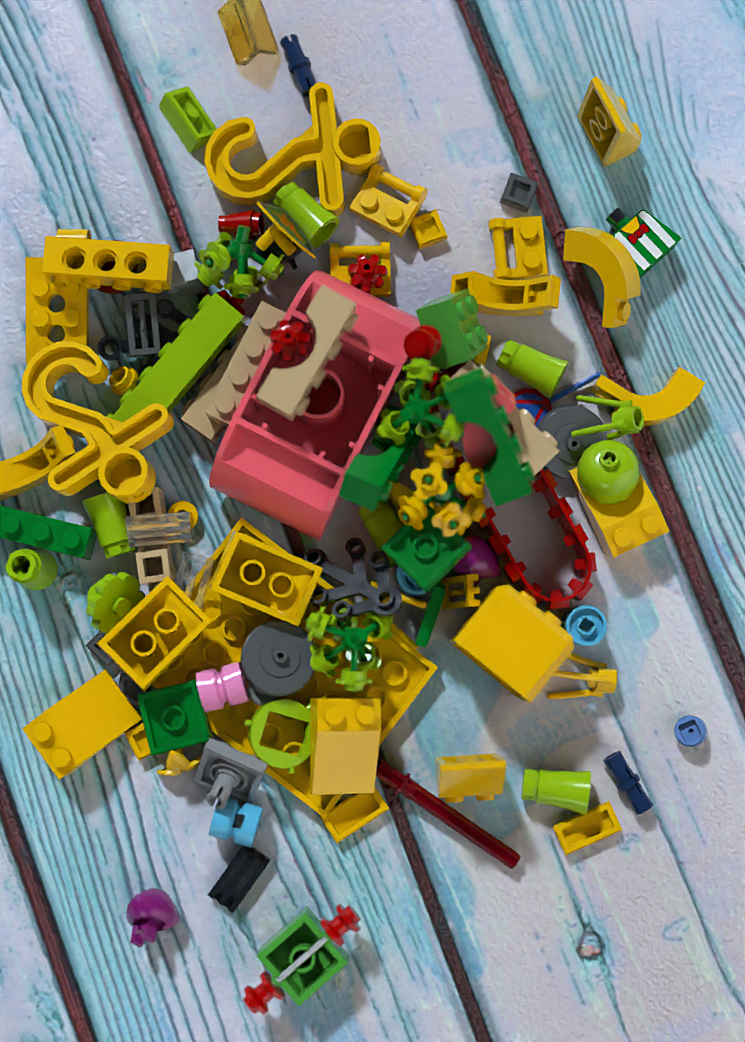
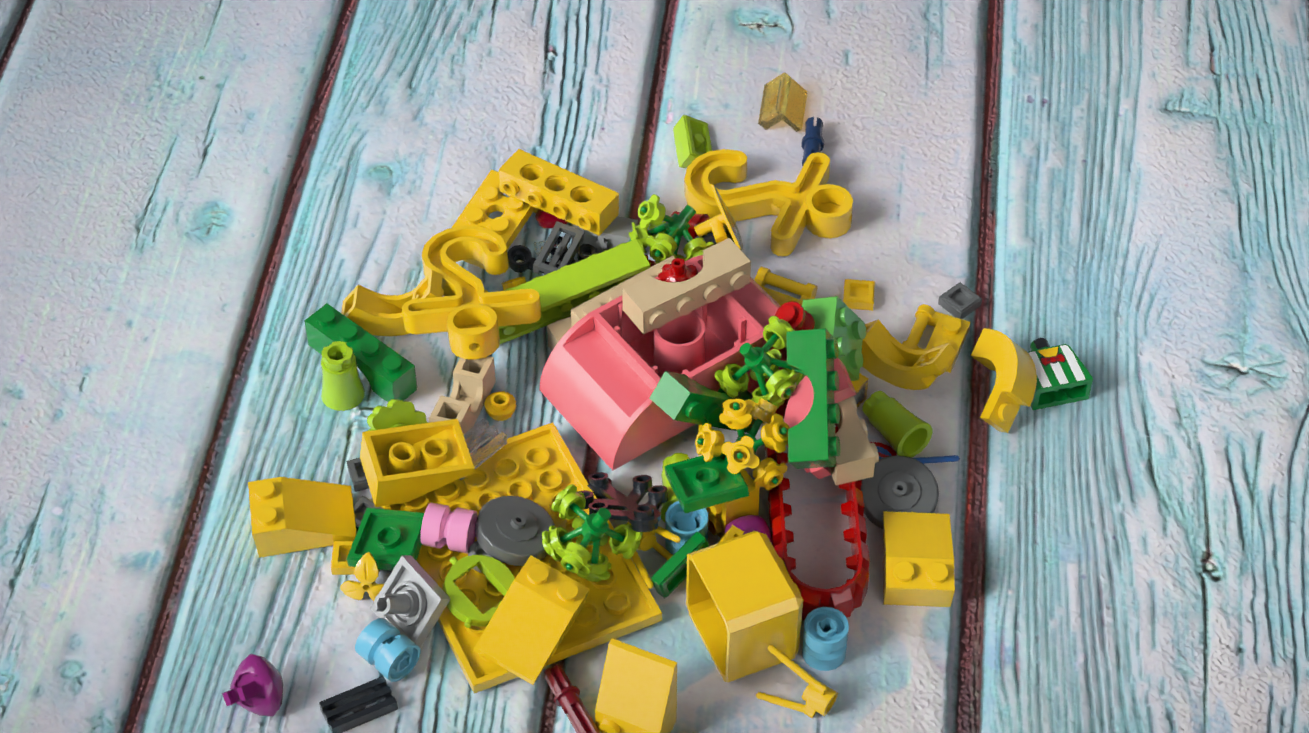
camera: 30 degrees right, 35 degrees down
lime plant [82,492,136,559] -> none
clear tile [126,512,192,547] -> none
yellow slope [208,530,323,626] -> none
lime plant [273,181,340,249] -> none
yellow tile [320,786,389,843] -> none
red plant [347,254,388,293] -> none
yellow plate [349,163,428,238] -> none
lime plant [571,395,644,440] -> none
yellow slope [577,76,642,167] -> none
lime cylinder [577,440,640,504] -> none
yellow arch [590,367,705,426] -> none

